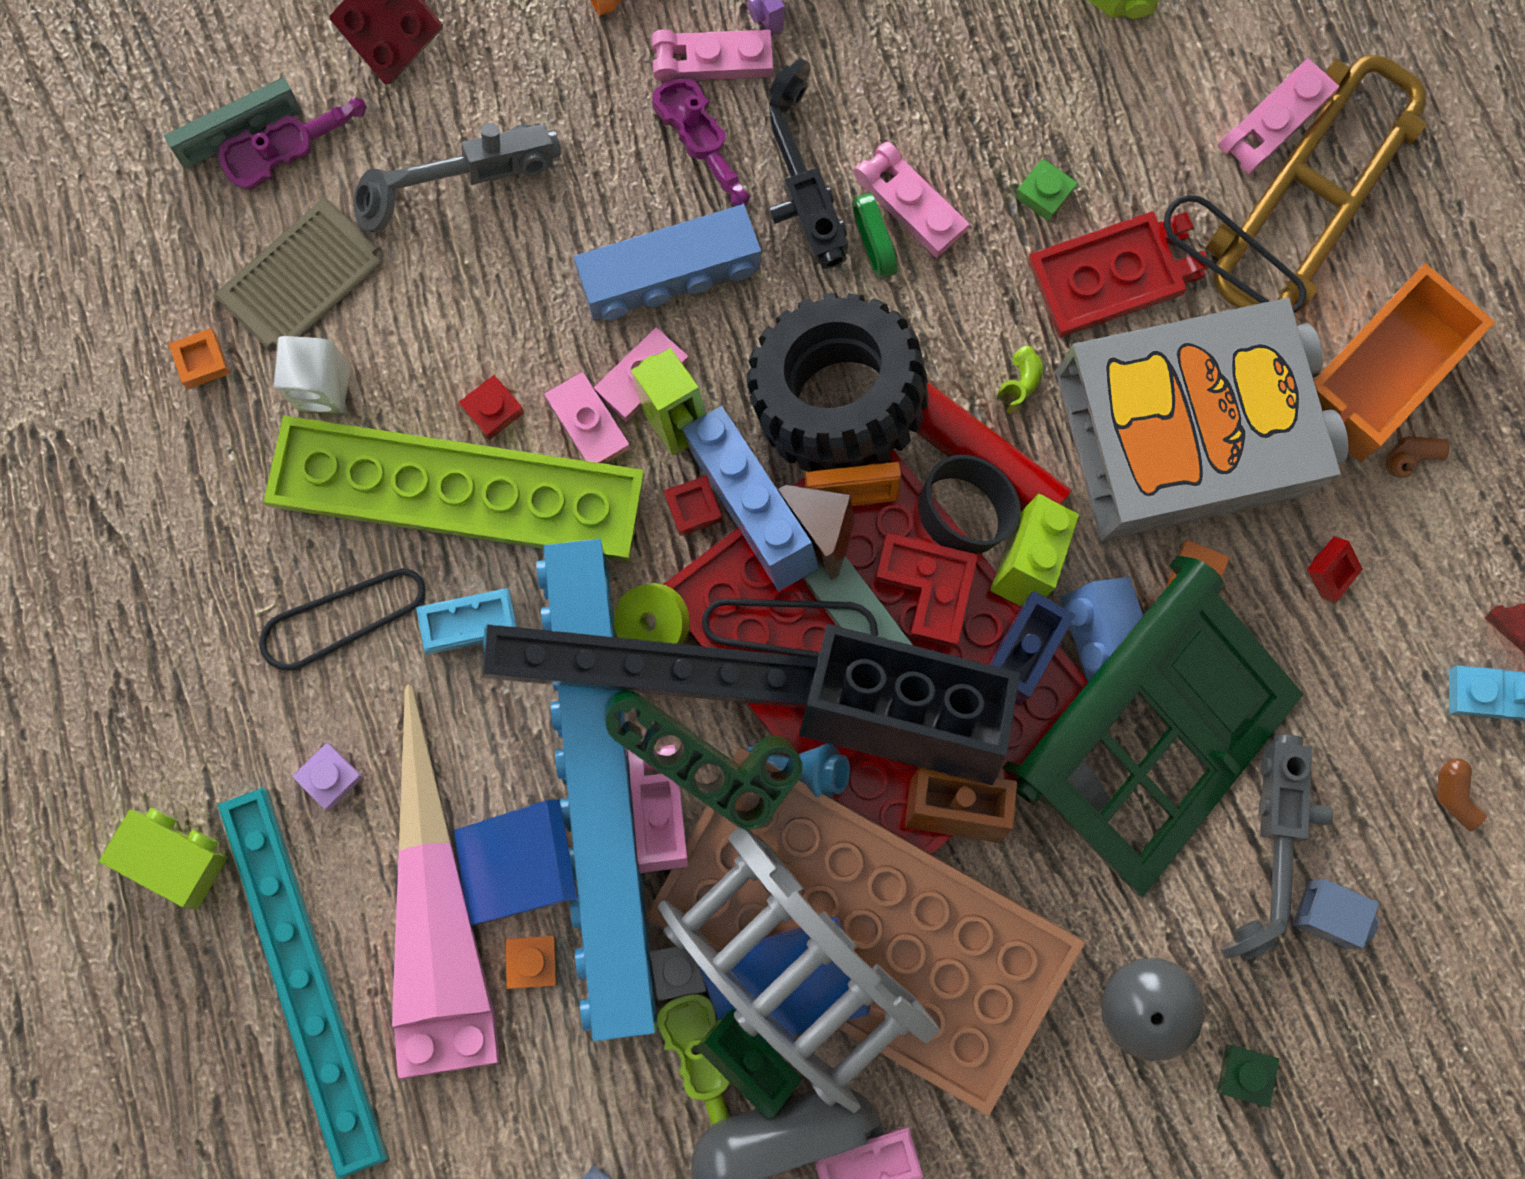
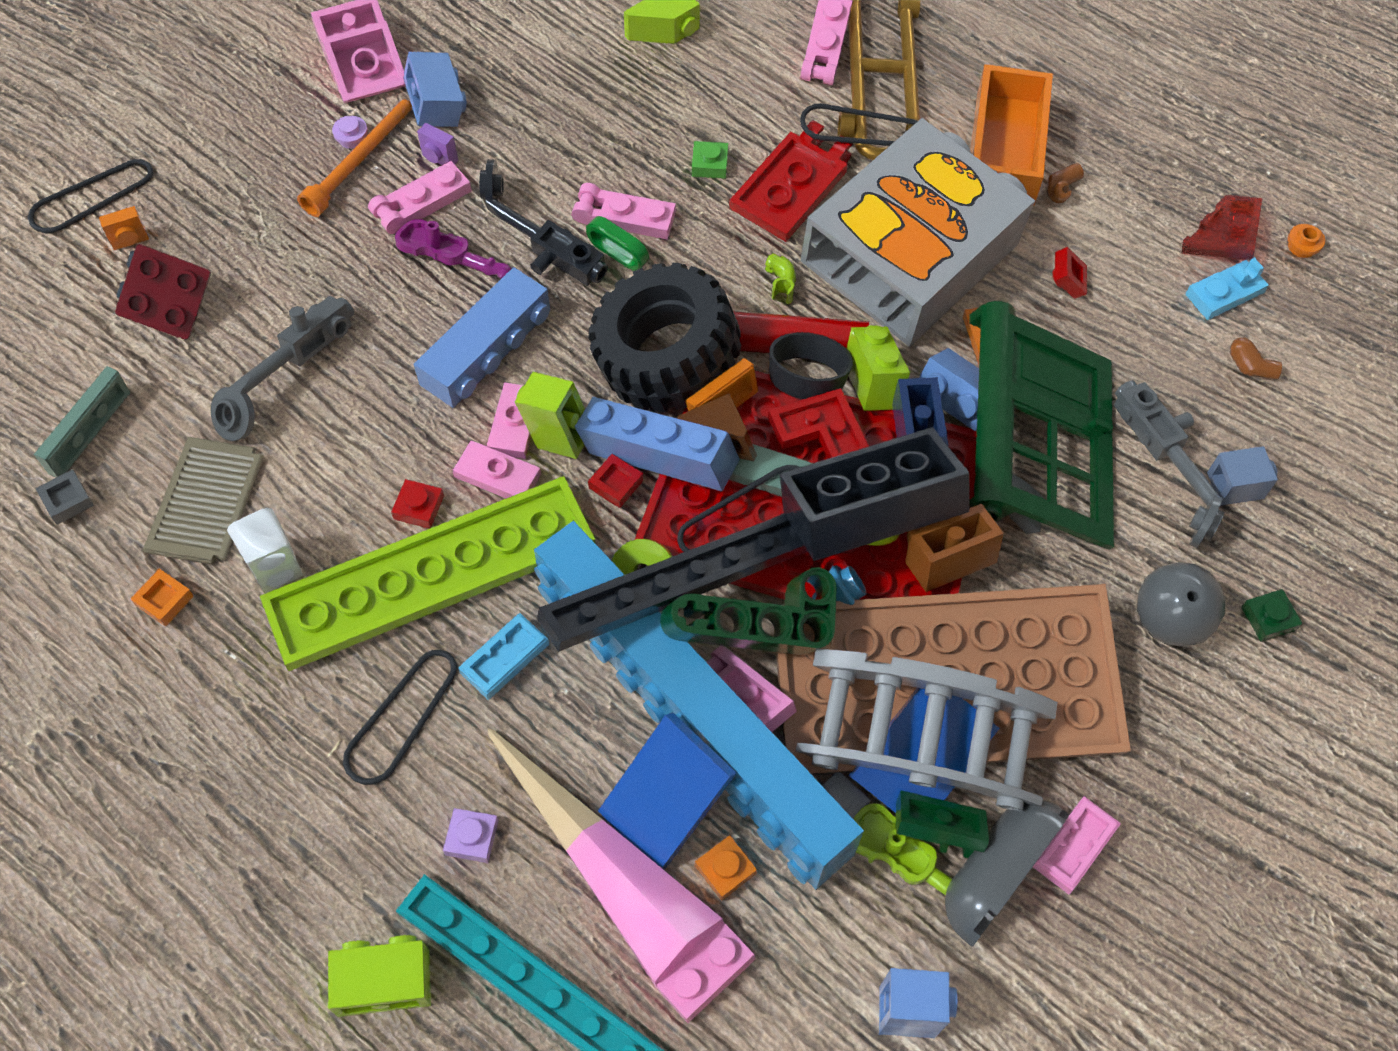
camera: 30 degrees left, 15 degrees down
magenta piece [218,97,367,190] -> none
none -> dark grey plate [35,469,94,525]

